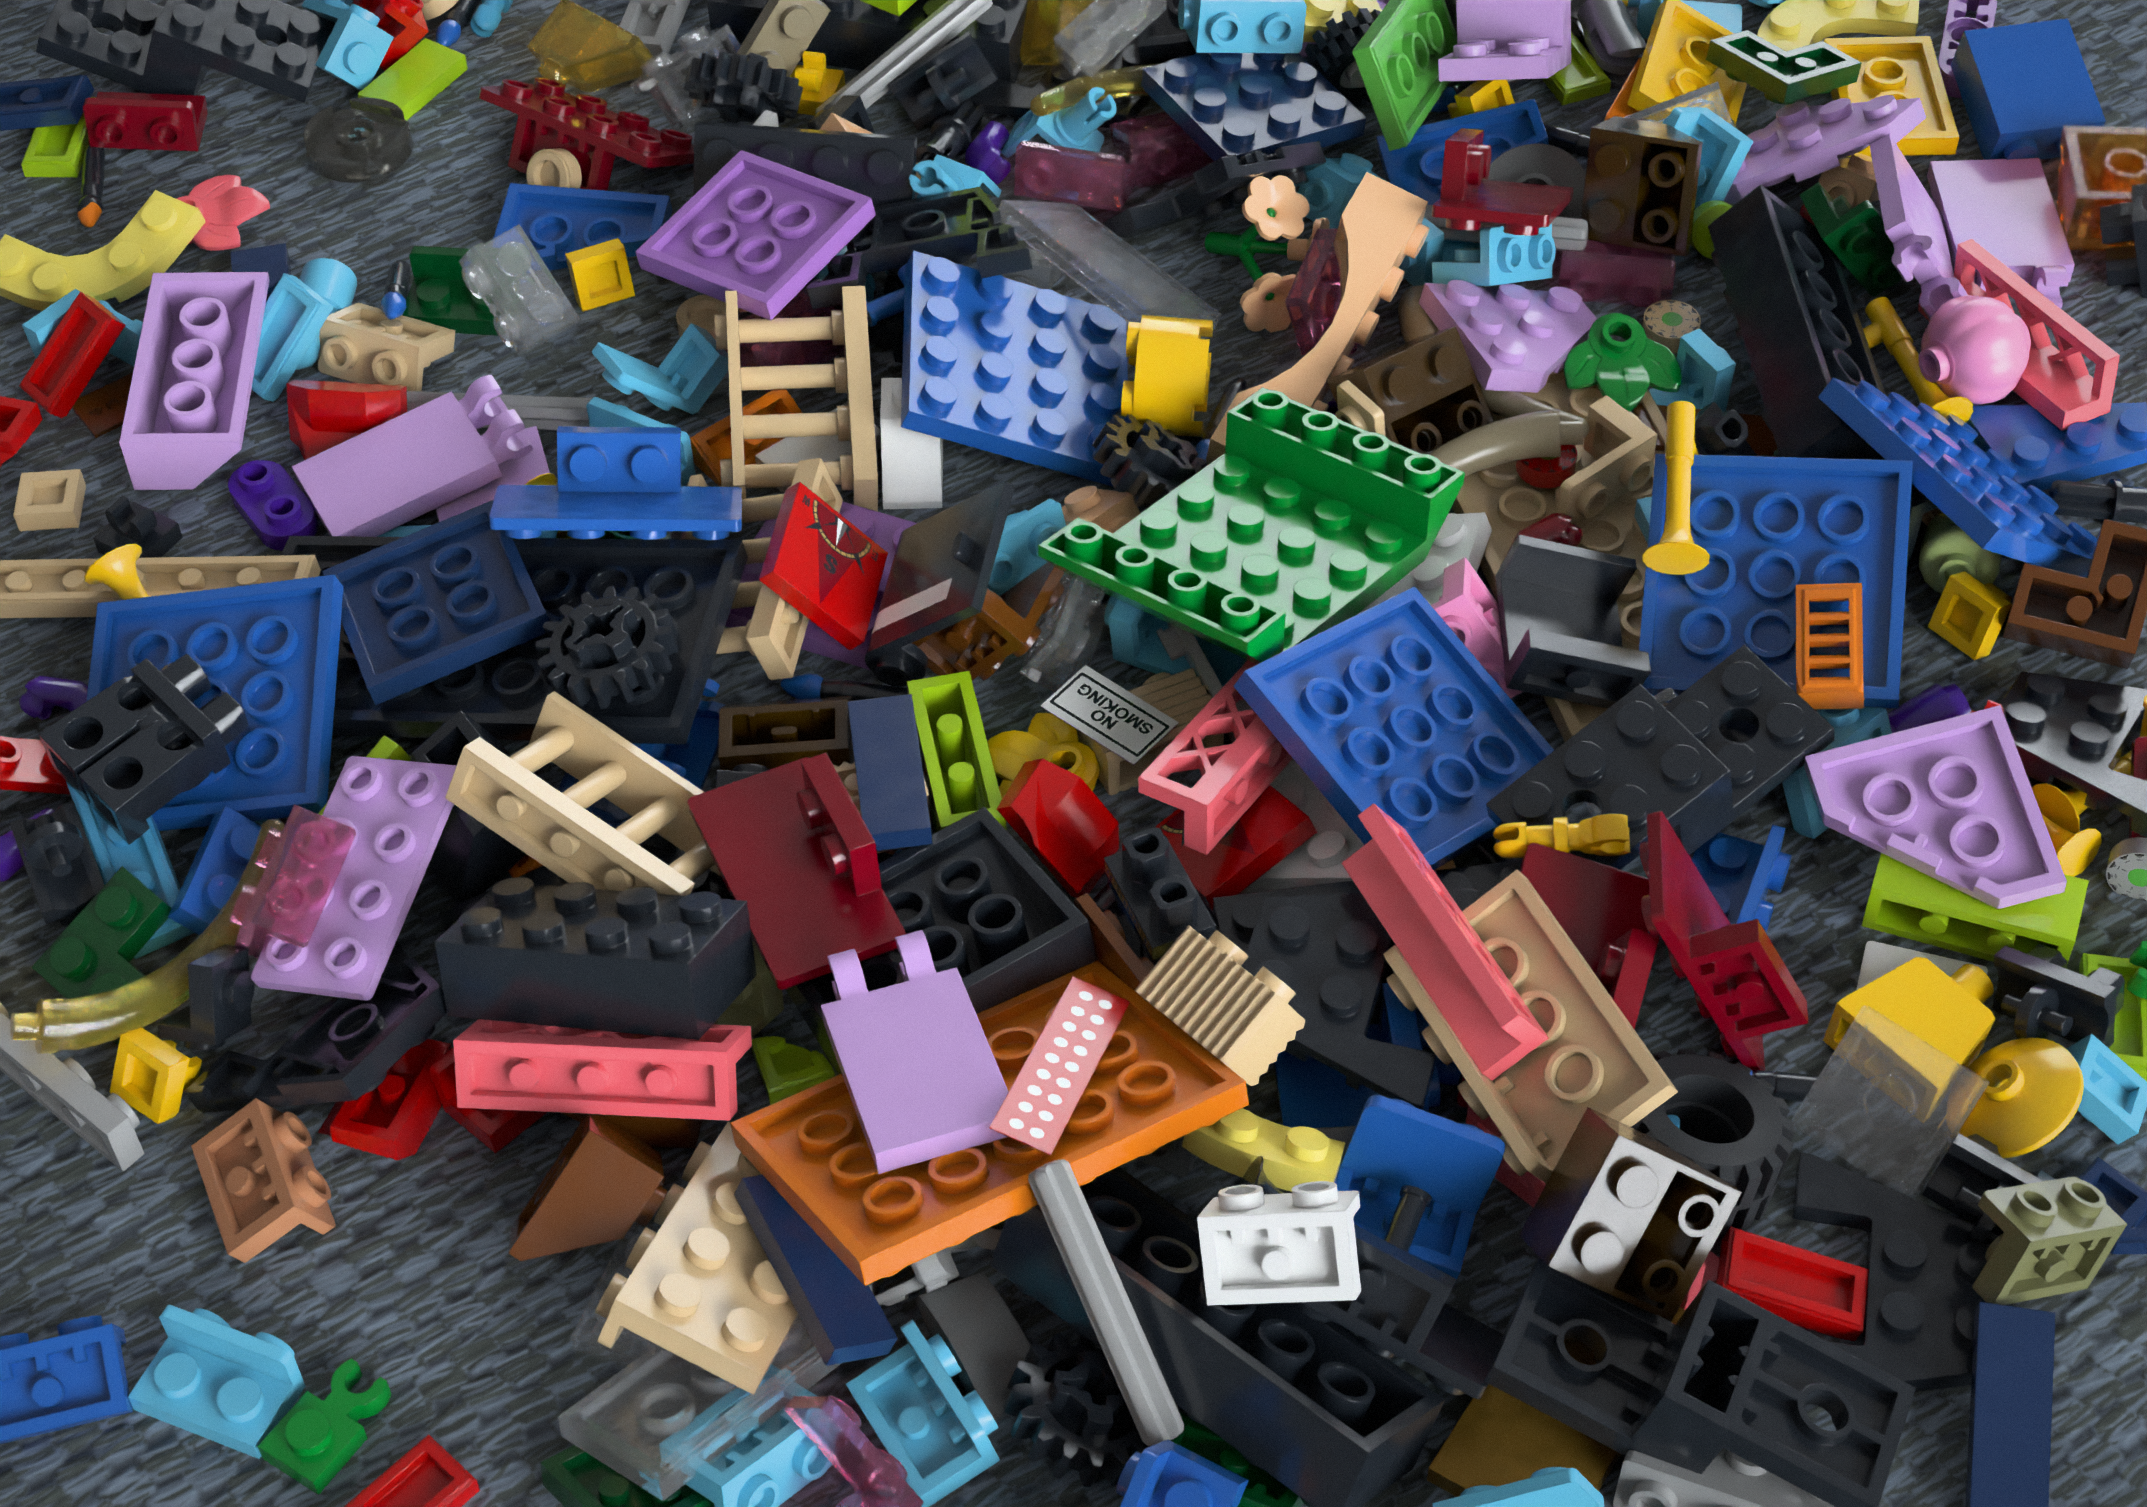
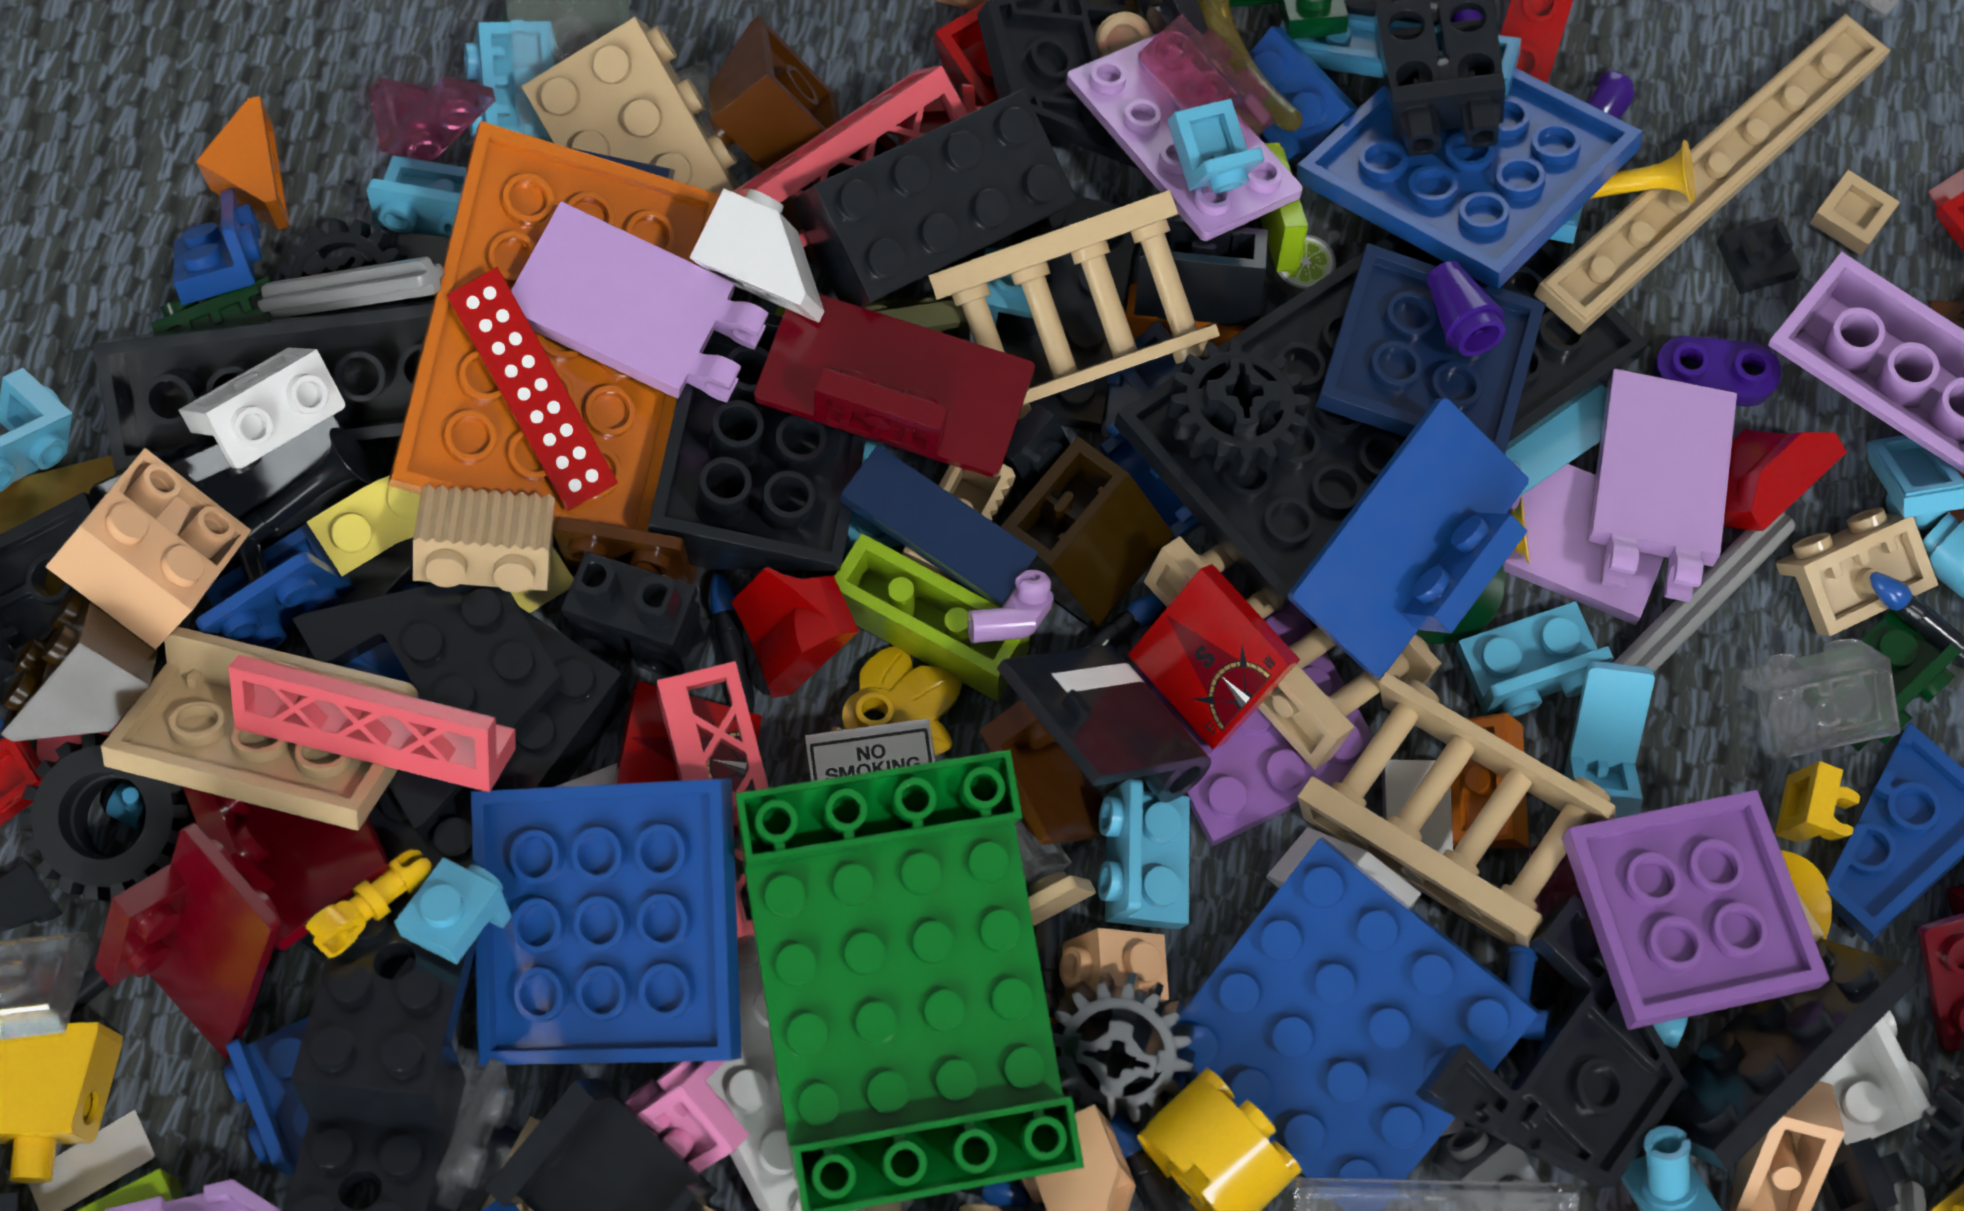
camera: 130 degrees right, 20 degrees up
none -> light nougat slope [46,448,252,650]
none -> medium azure bracket [394,857,511,965]
none -> white slope [690,188,824,323]
none -> lavender arm [967,570,1054,643]
none -> tan tile [1095,12,1154,58]
none -> medium azure bracket [1167,99,1265,193]
none -> dark purple cone [1426,261,1506,356]

